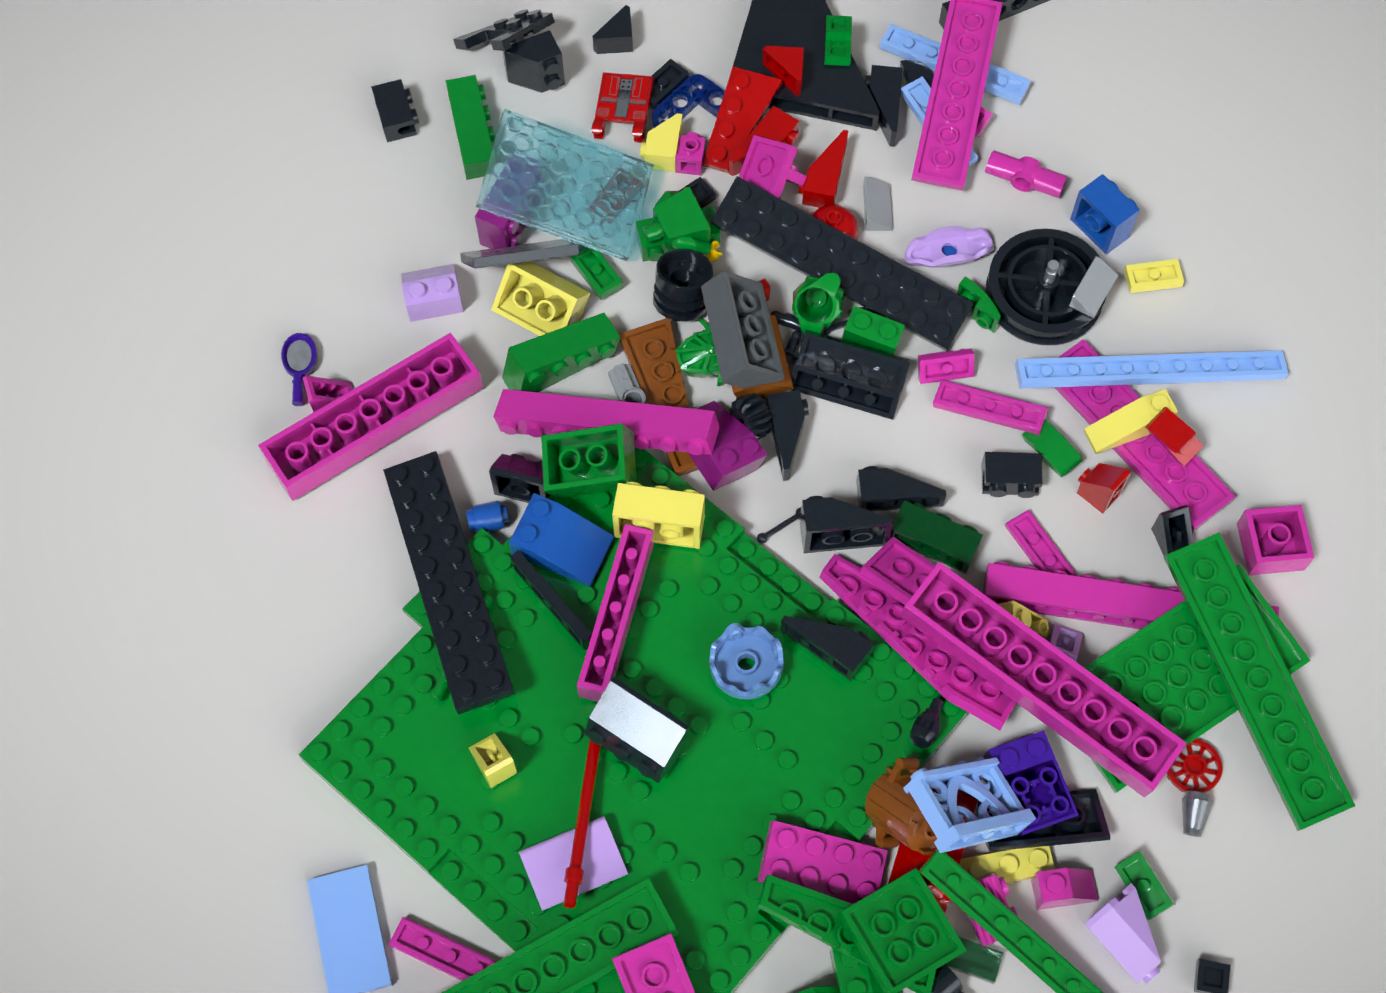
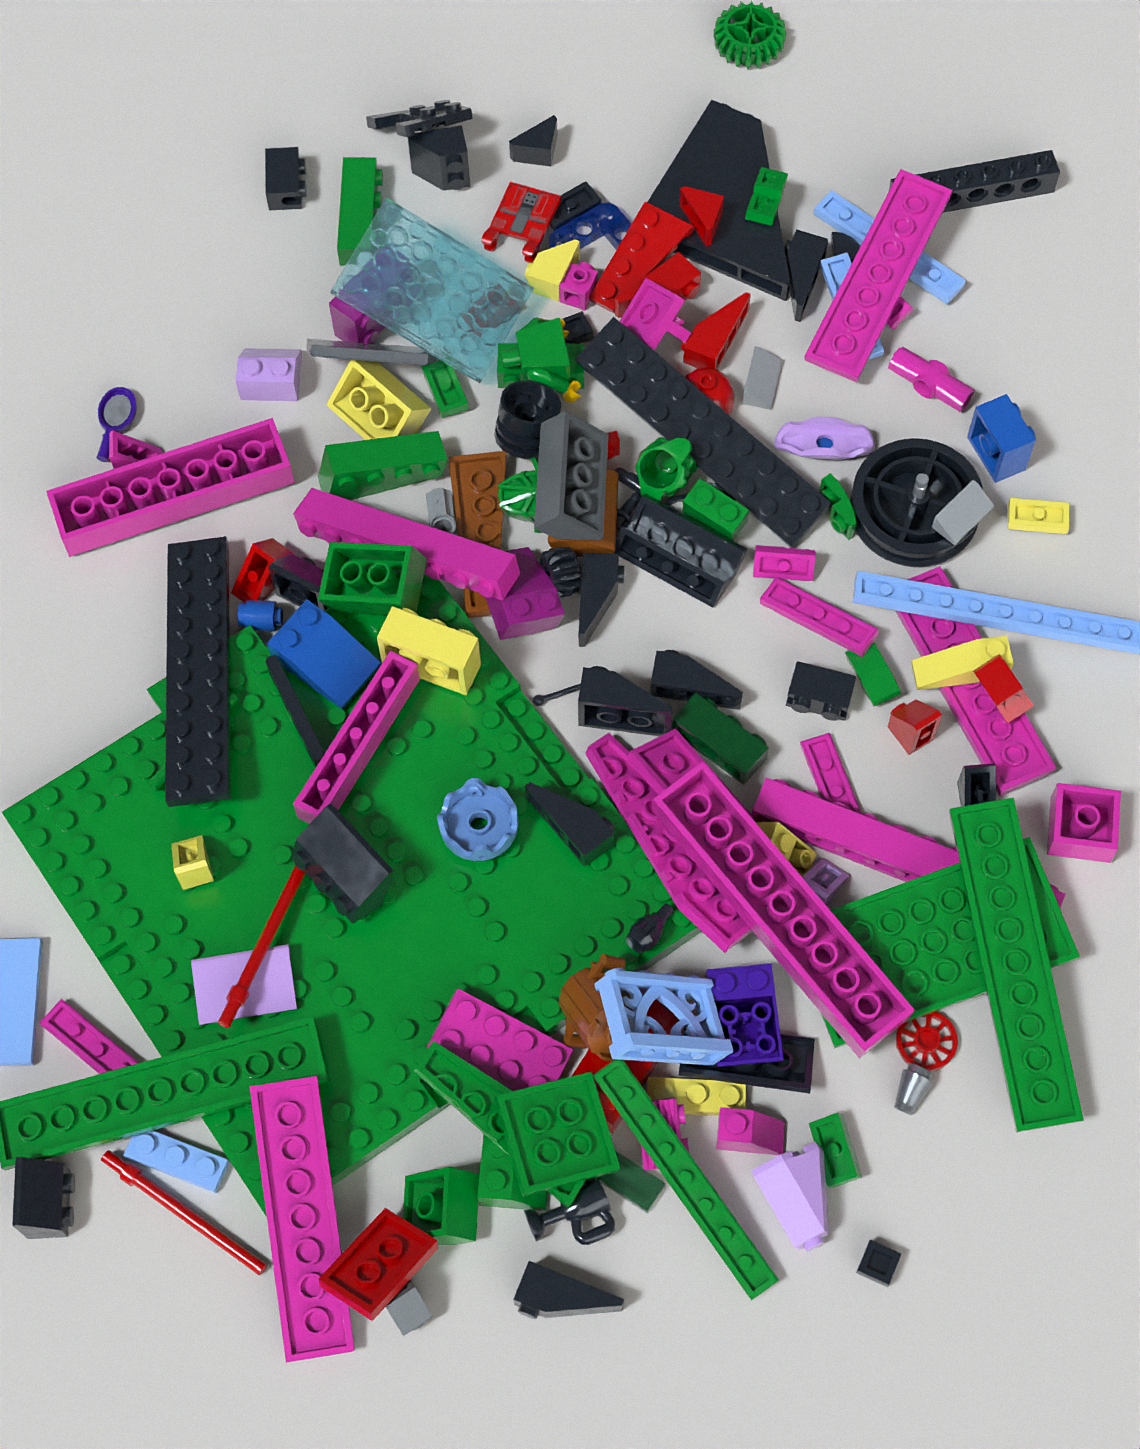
camera: 15 degrees right, 0 degrees up
none -> red slope [231,538,295,603]

